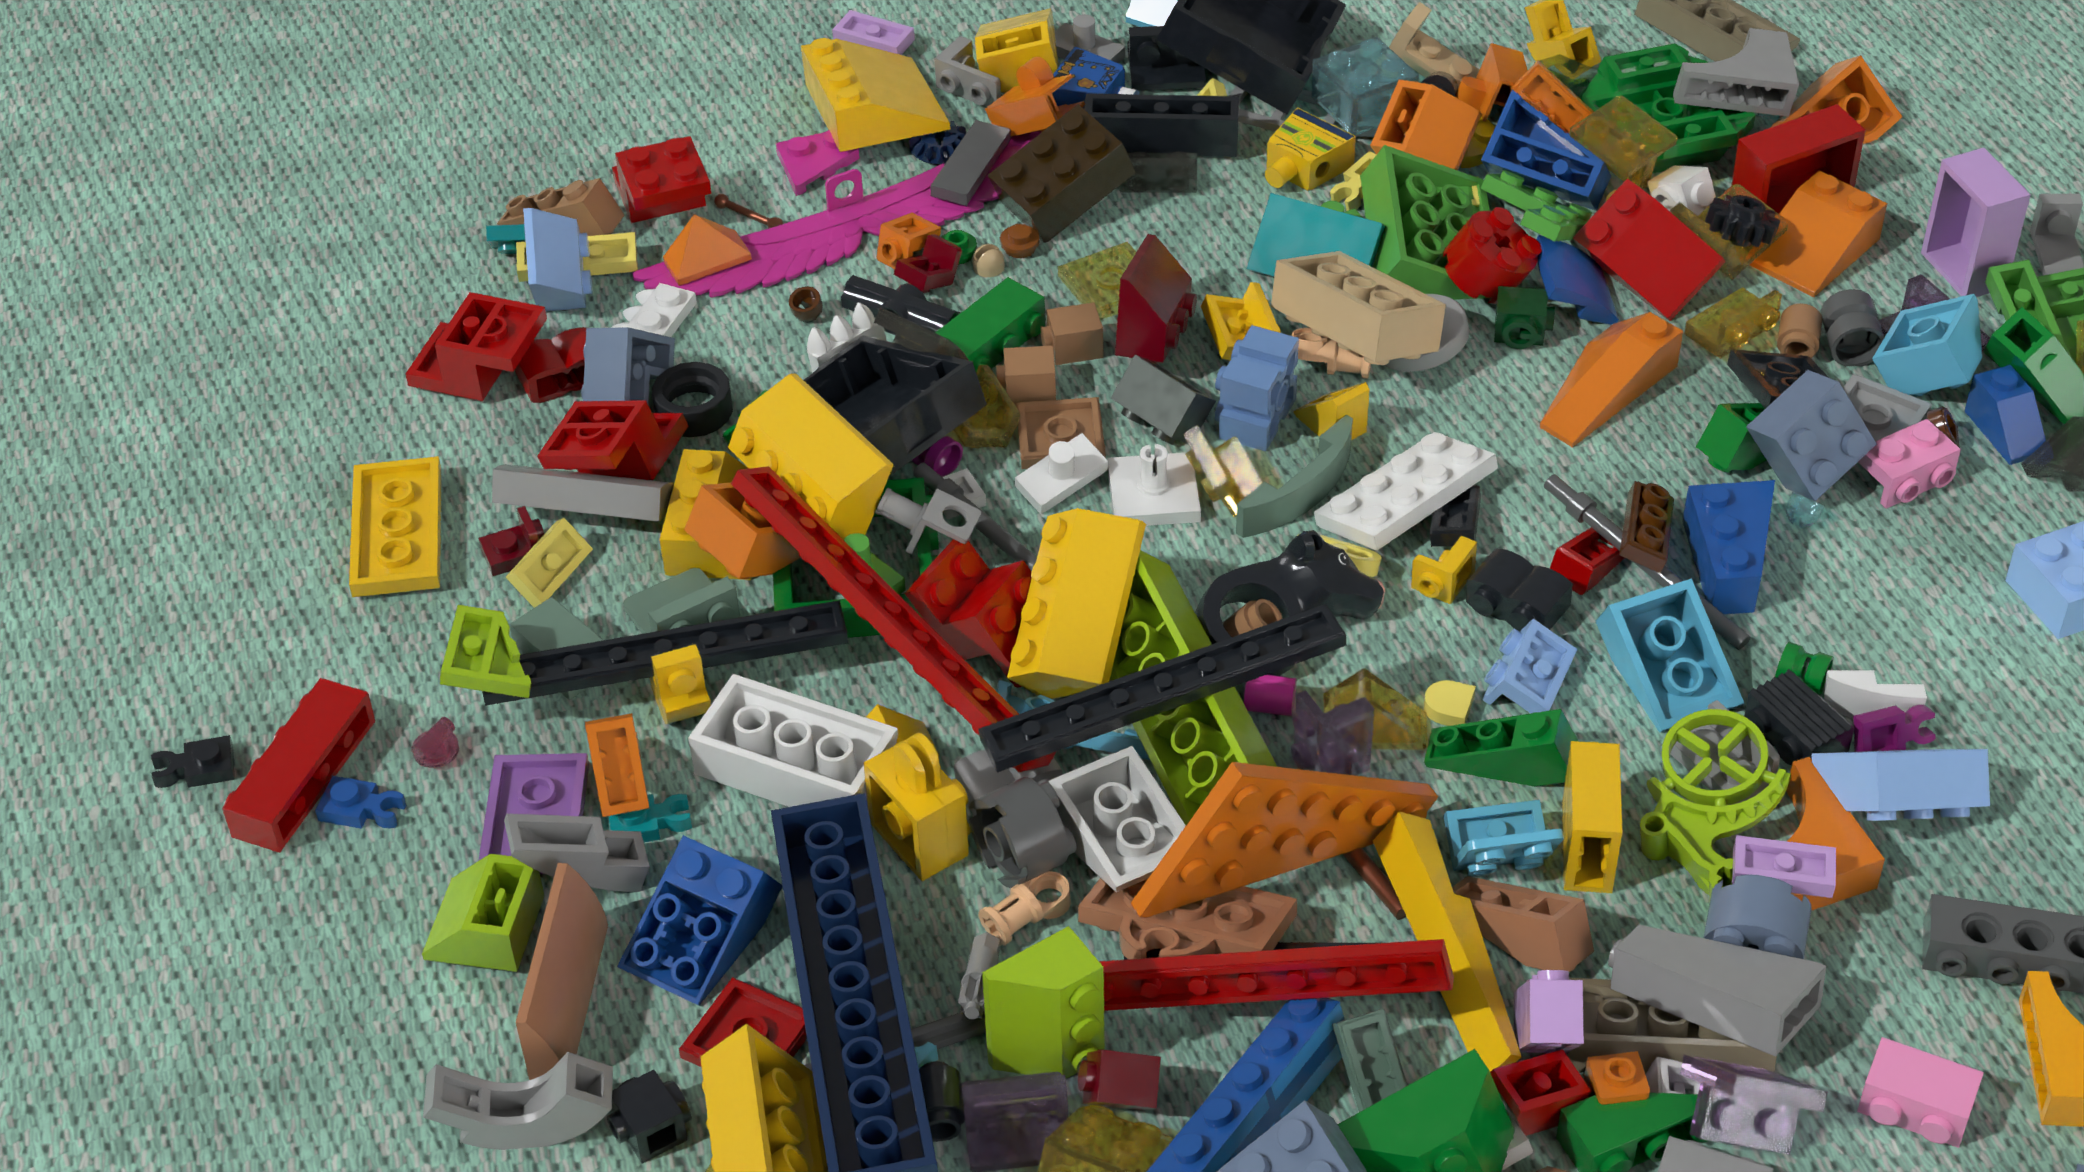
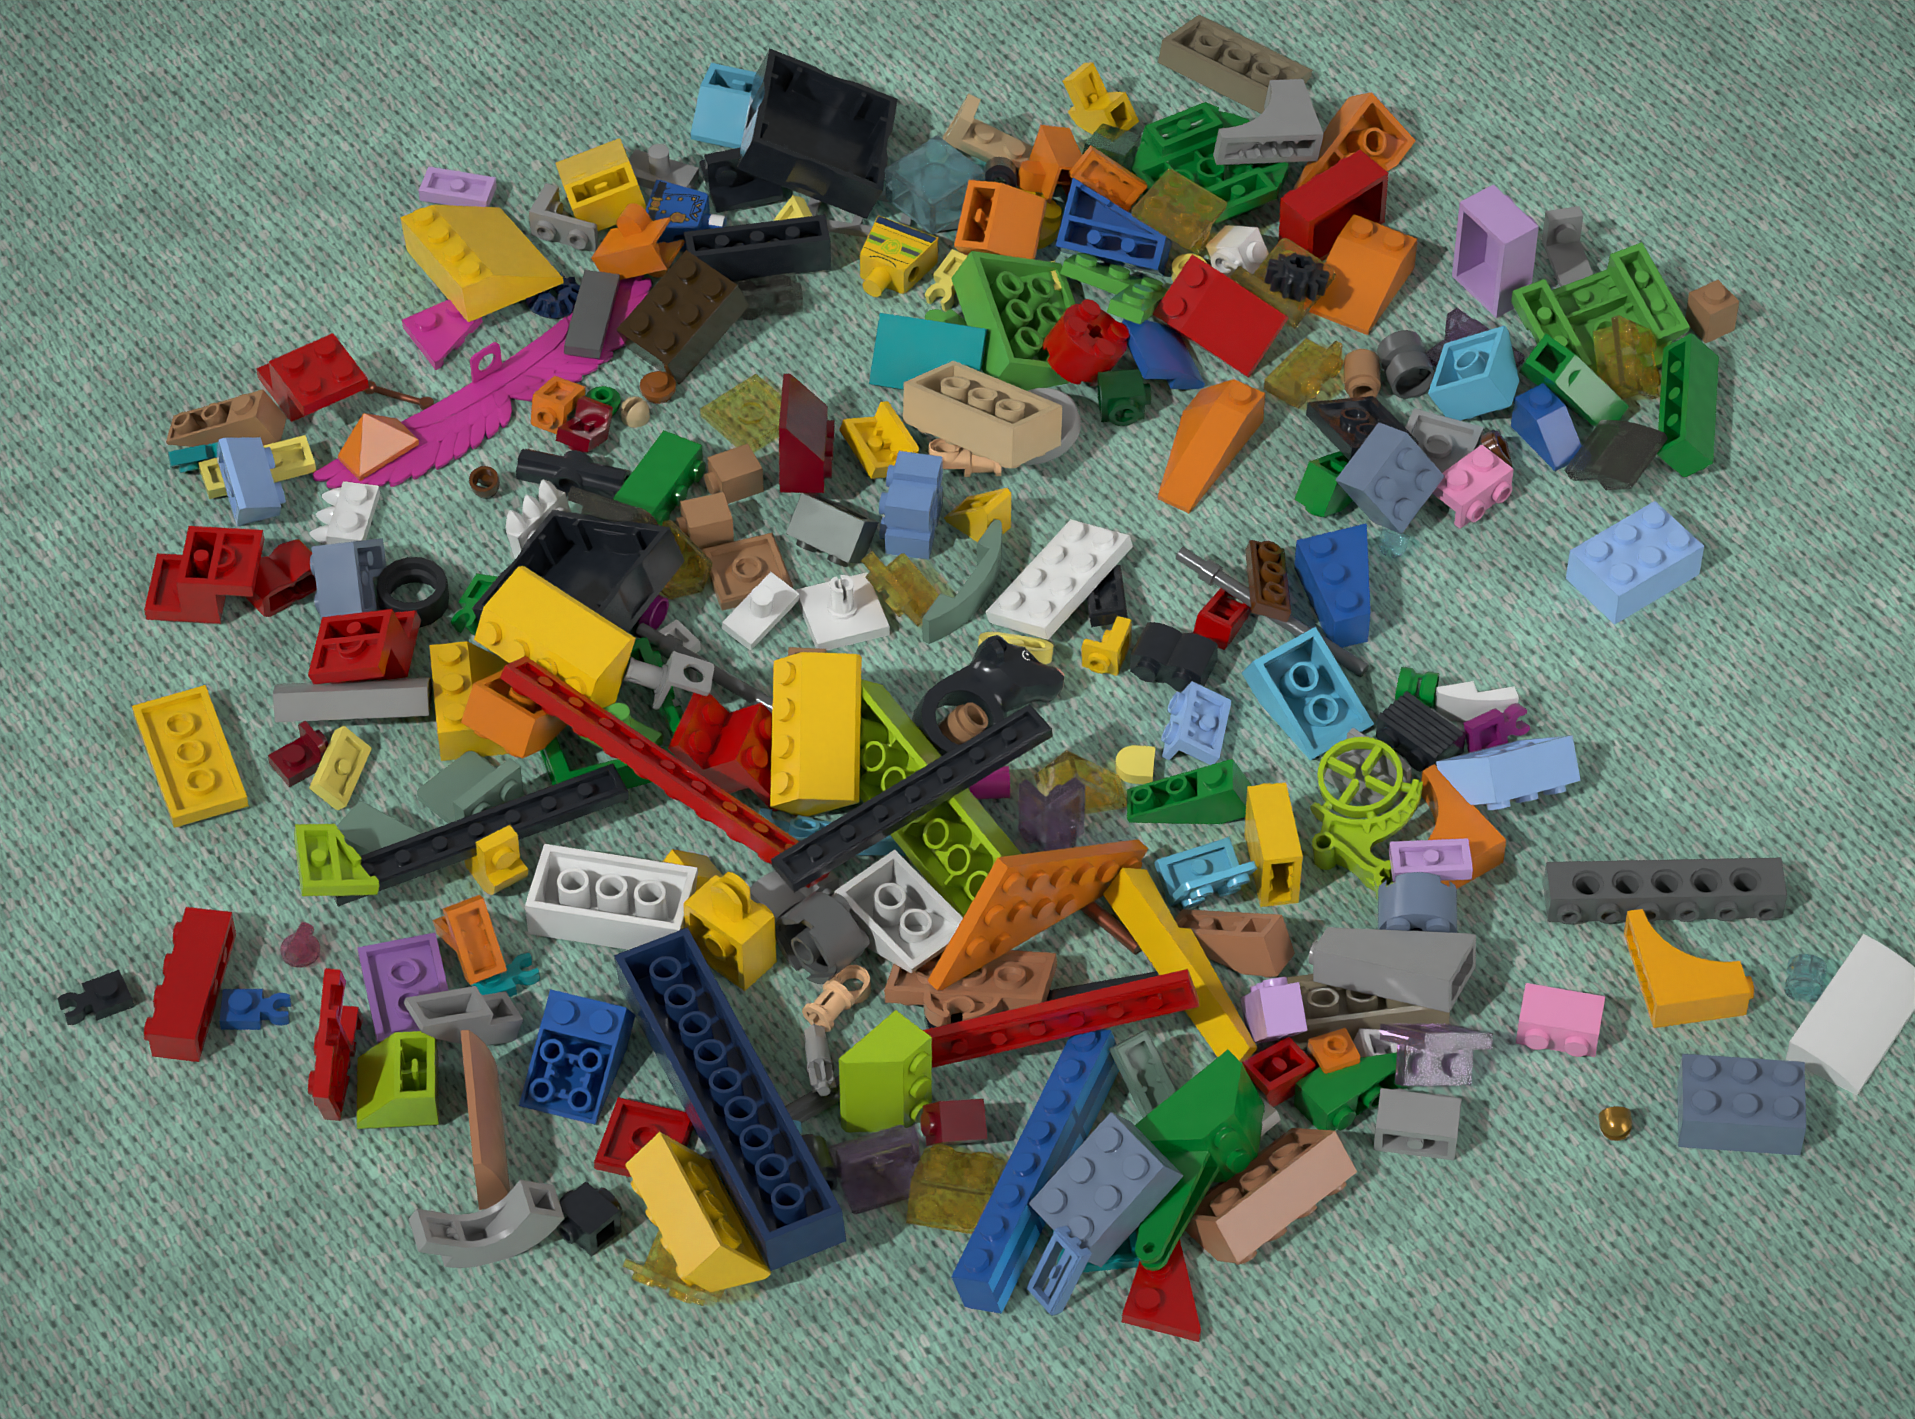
camera: 15 degrees left, 5 degrees up
none -> red wing [308,968,364,1121]

